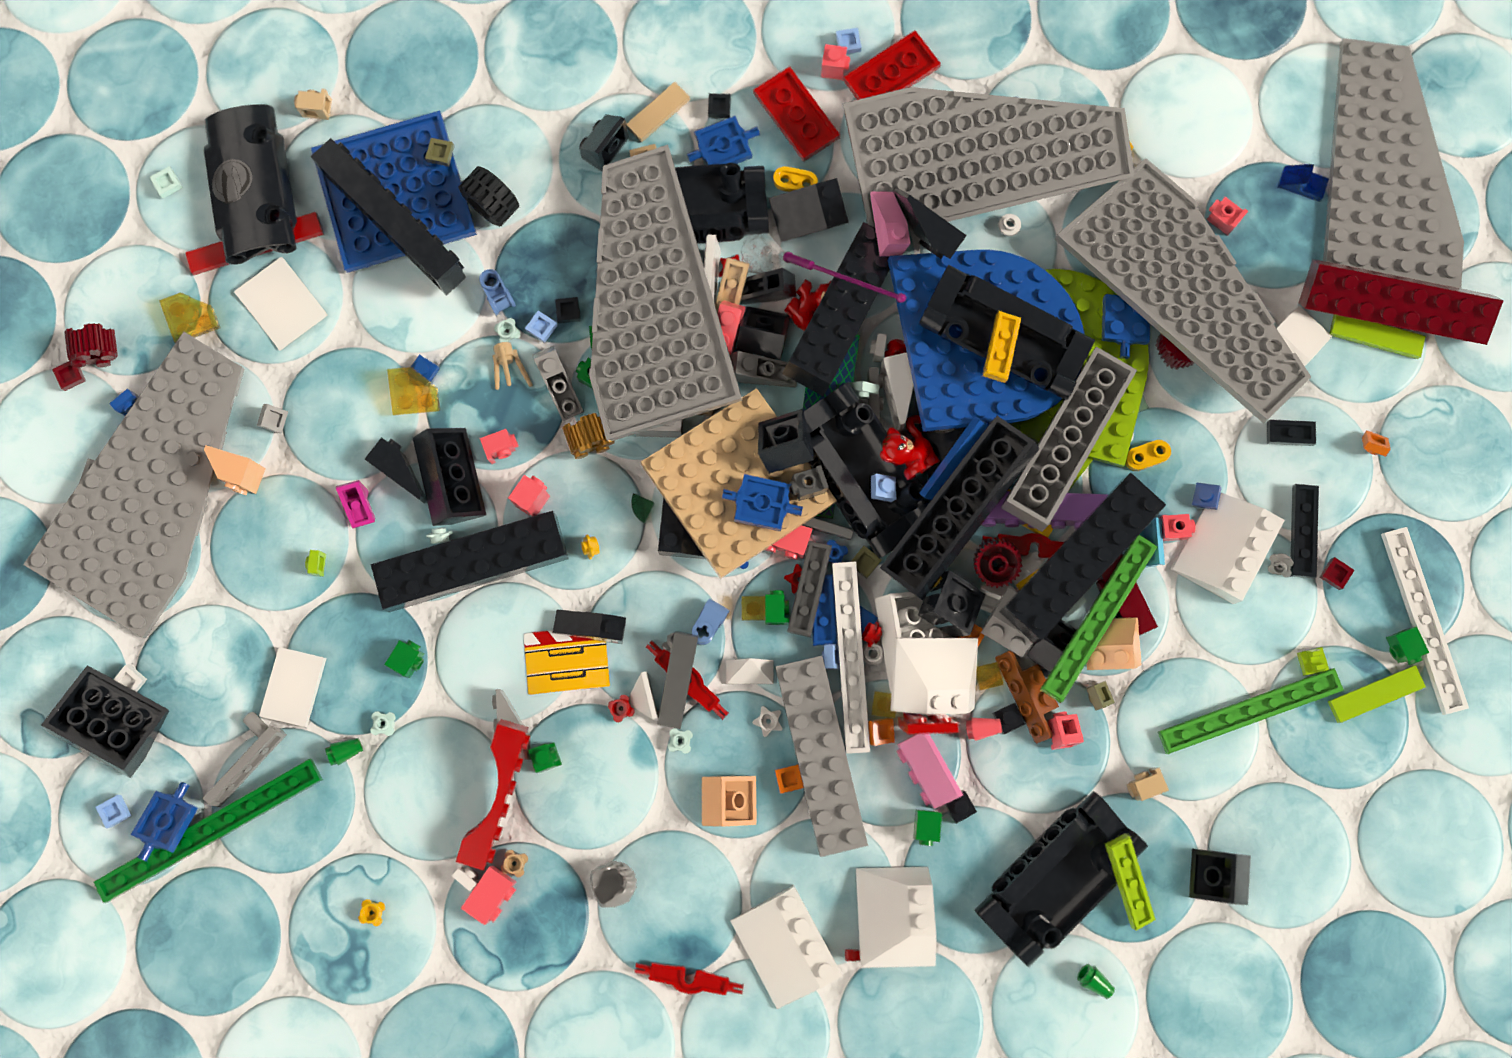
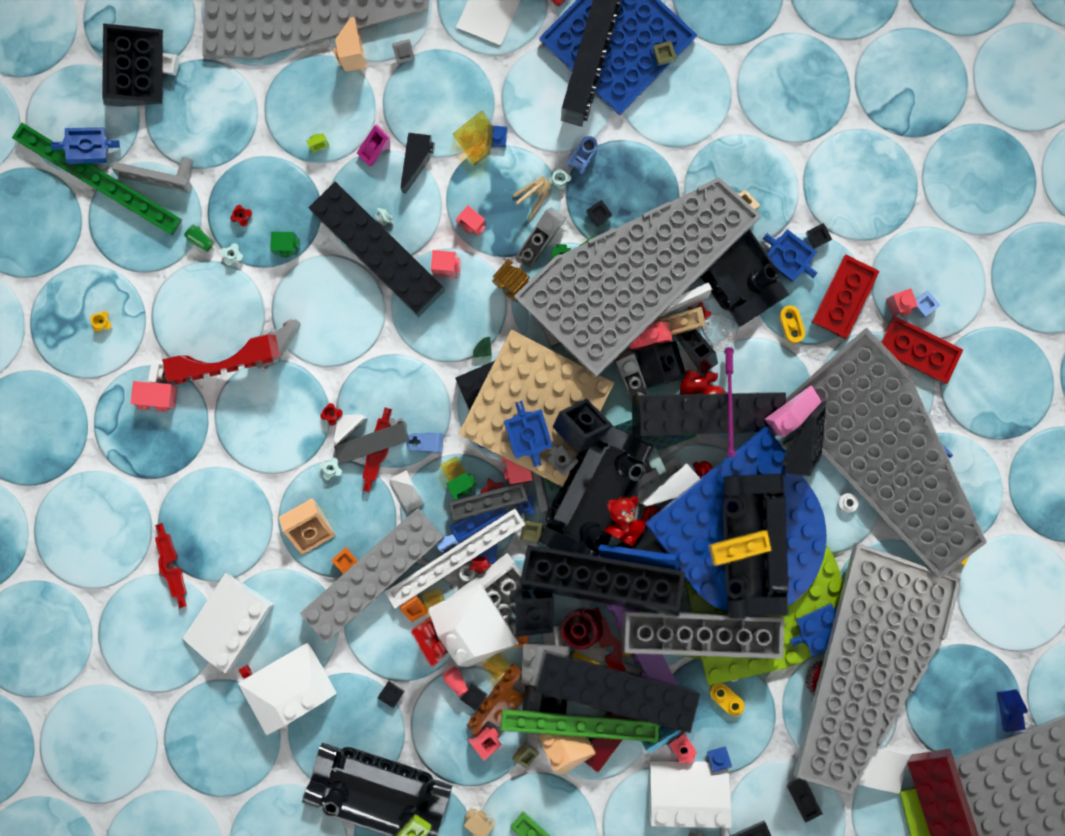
camera: 60 degrees right, 5 degrees up
light blue plate [96,795,131,828] -> none
white tile [259,647,327,727] -> none
black slope [412,428,487,526] -> none
black tyre [458,166,520,227] -> none
tan plate [501,850,528,877] -> none
yellow sticker [524,630,610,695] -> none
light blue plate [525,310,558,343] -> none
green brick [528,742,562,773] -> none
black slope [552,610,626,644] -> none
black slope [579,114,629,172] -> none
yellow plate [581,534,600,560] -> none
light grey hair [590,861,637,908] -> none
tan tile [626,82,690,143] -> none
white plate [752,706,783,737] -> none
black slope [769,178,849,242] -> none
white plate [870,333,887,363] -> none
light blue plate [871,474,896,502] -> none
bright pink slope [896,734,963,809] -> none
green brick [913,809,942,846] -> none
coral brick [1206,197,1248,236] -> none
none -> red plate [230,205,252,227]

